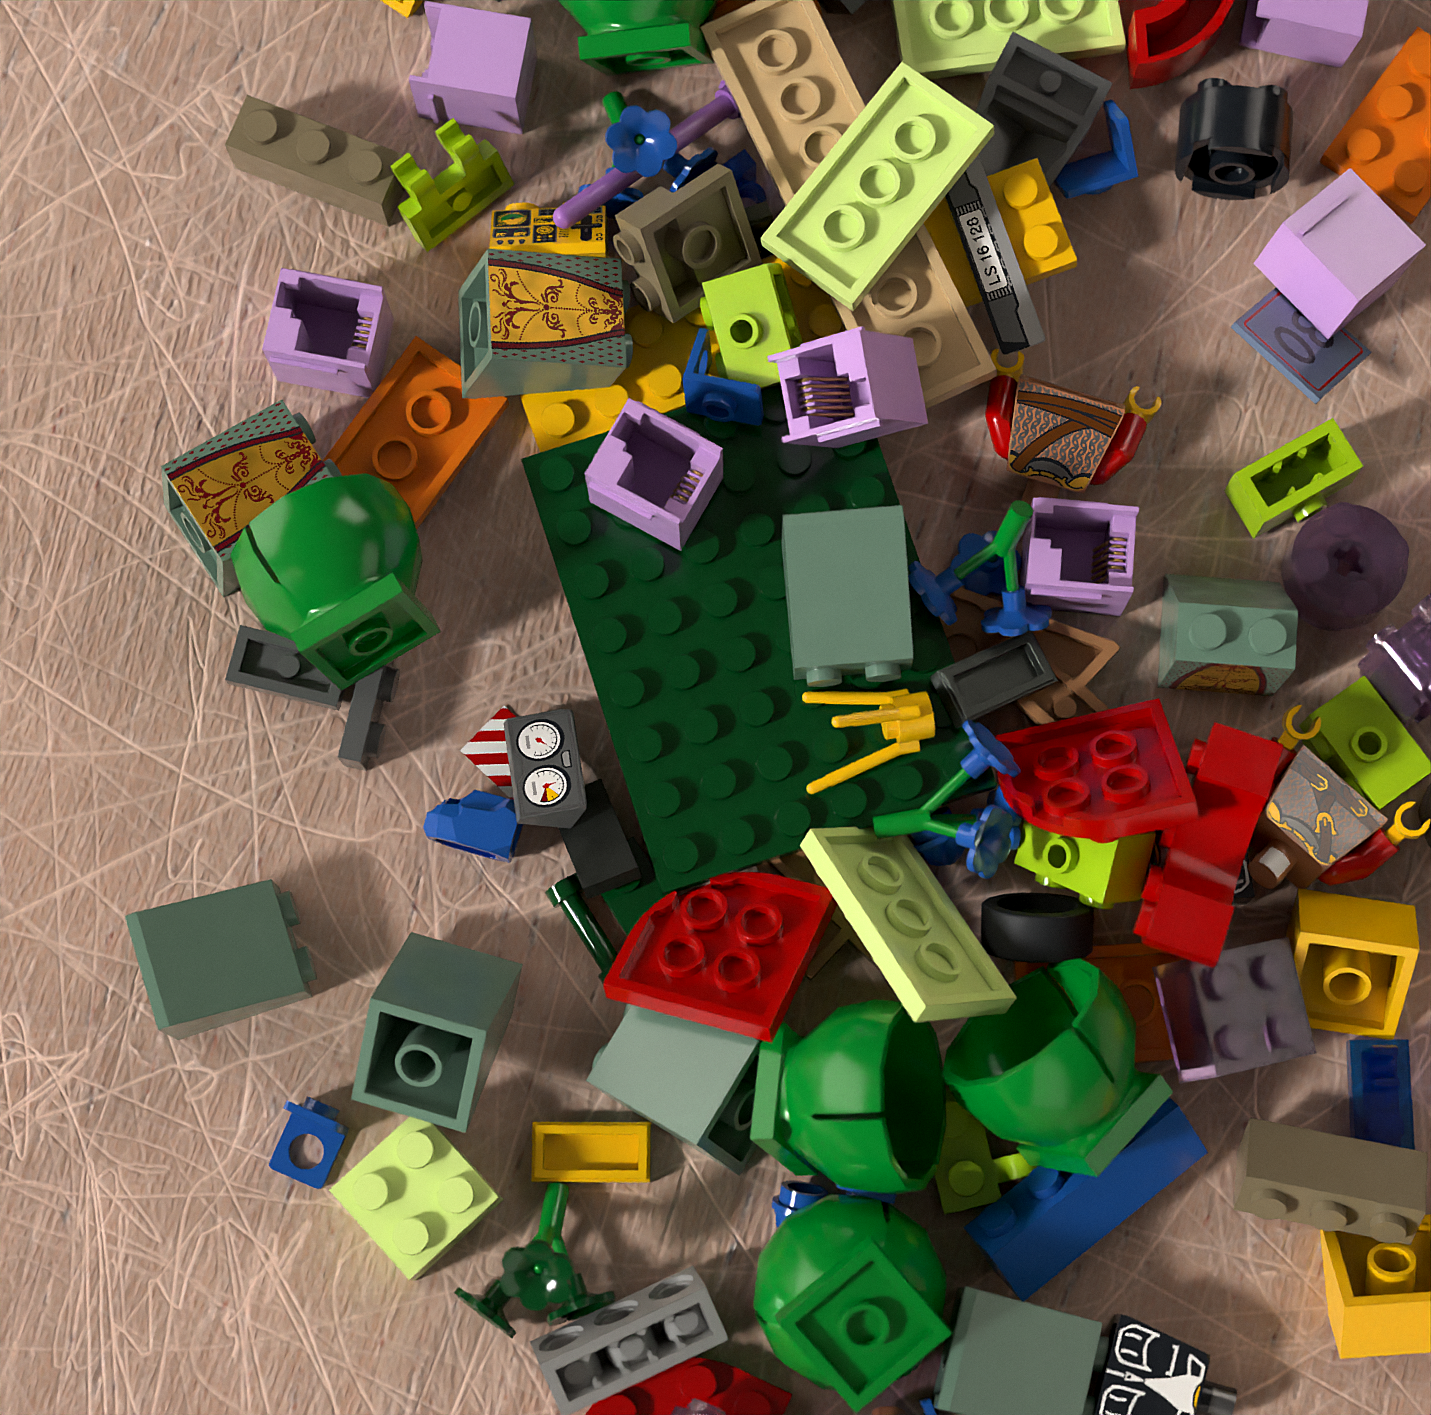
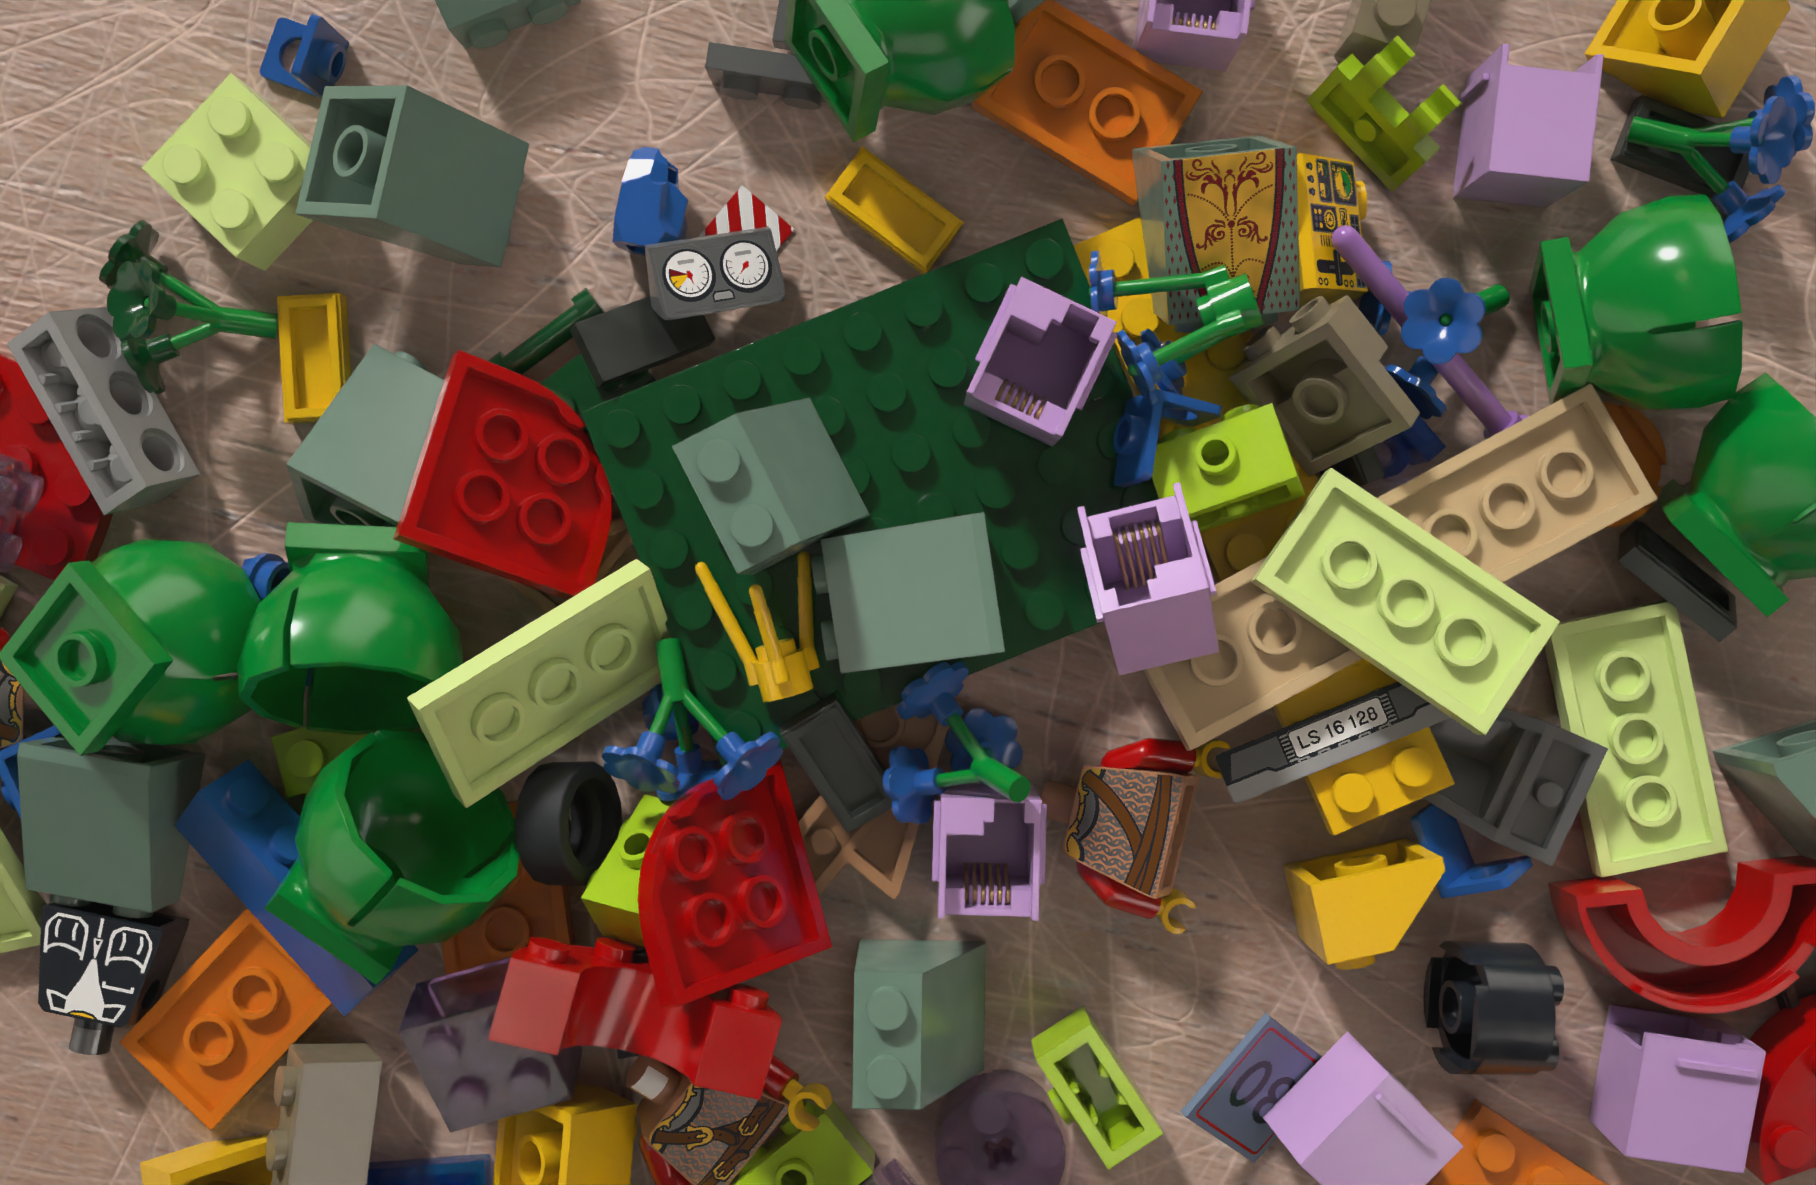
camera: 80 degrees right, 10 degrees up
none -> orange plate [119,908,333,1130]
none -> sand green slope [672,398,870,575]
none -> yellow tile [824,146,964,274]
none -> green plant [1088,251,1264,405]
none -> yellow slope [1283,838,1445,970]

